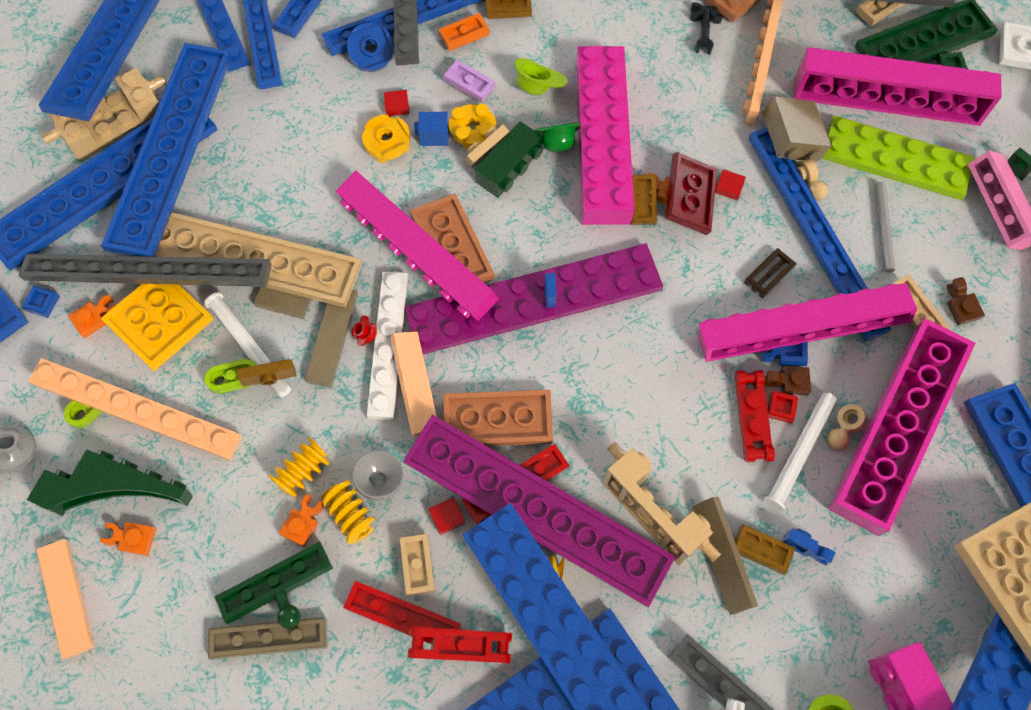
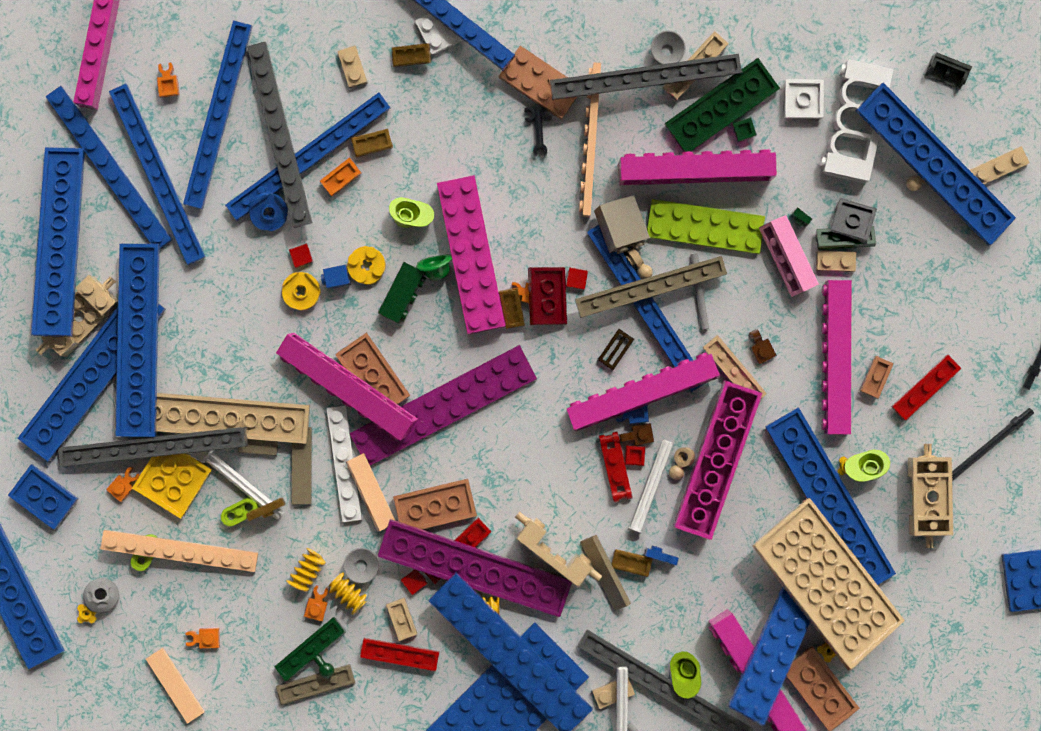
camera: 10 degrees left, 20 degrees up
blue tile [21,285,60,318] -> none
dark green arch [27,449,193,516] -> none
red plate [351,315,377,346] -> none
red plate [407,627,512,663] -> none
lavender plate [443,60,495,103] -> none
tan plate [465,124,510,167] -> none
blue tile [544,273,556,308] -> none
none -> dark tan plate [575,256,727,318]

